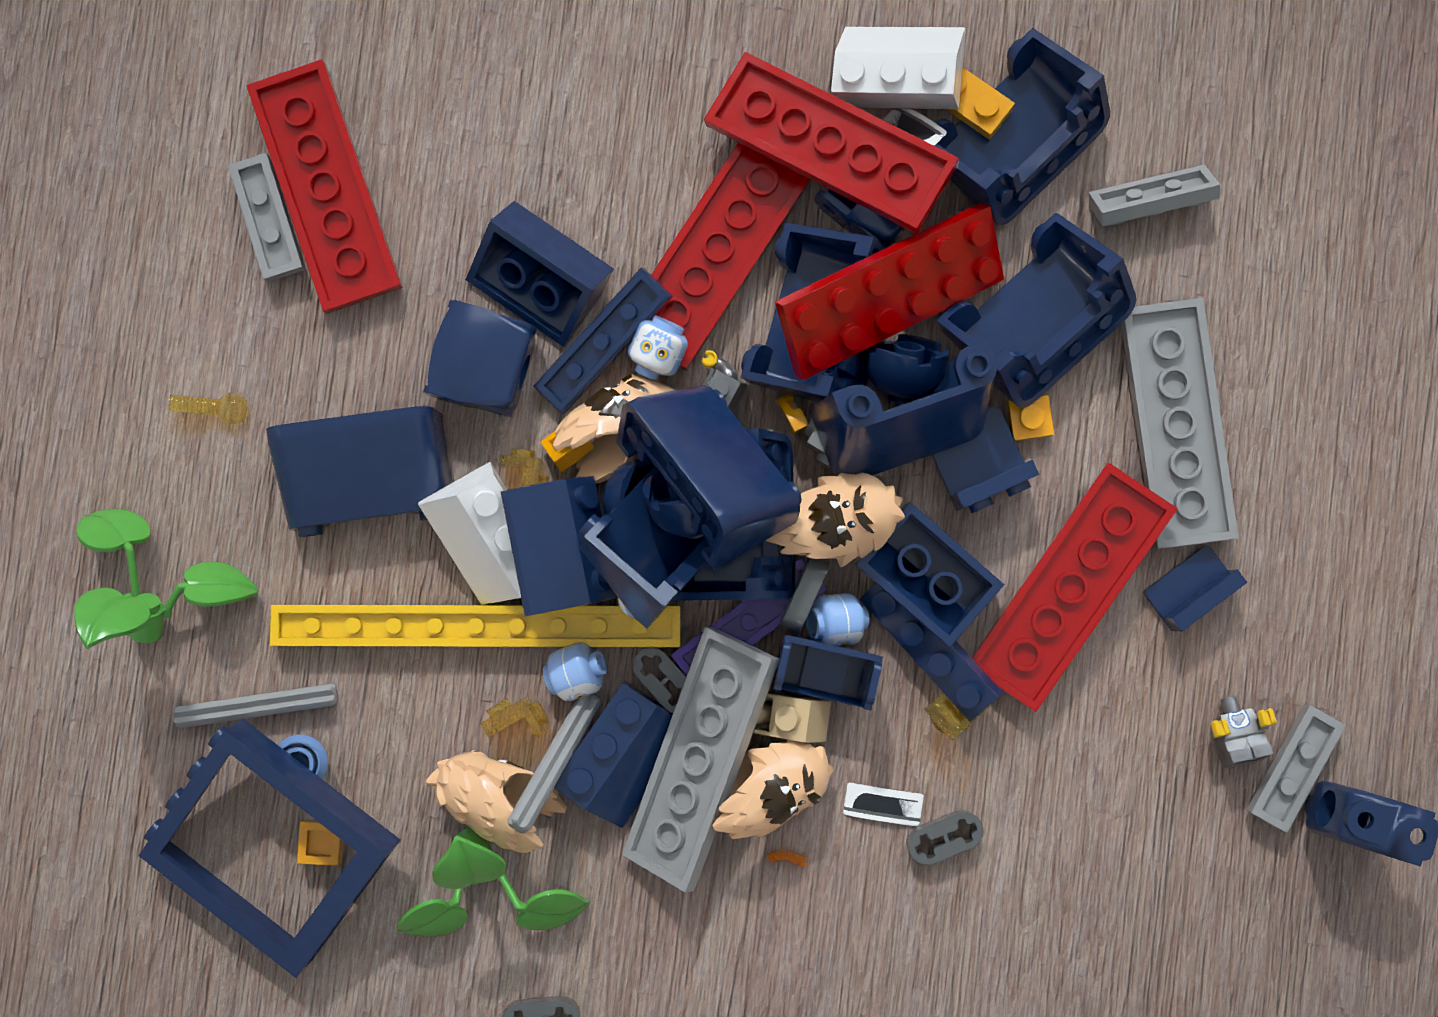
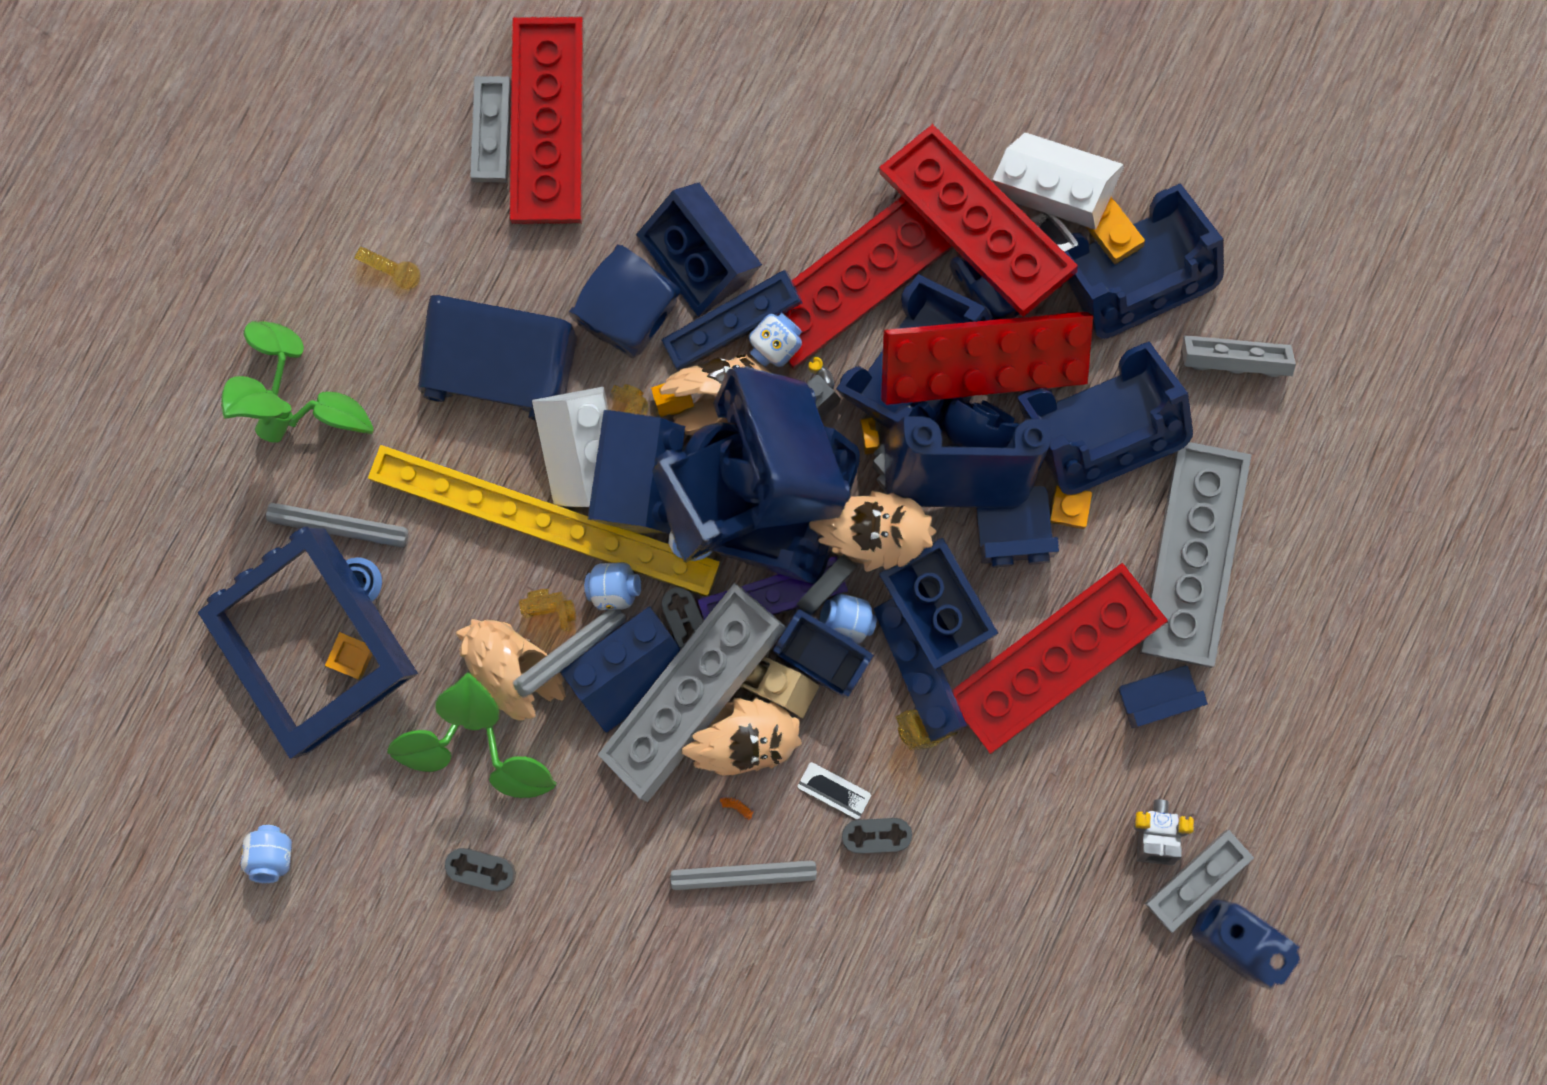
camera: 25 degrees right, 5 degrees down
none -> light grey axle [670,861,817,890]

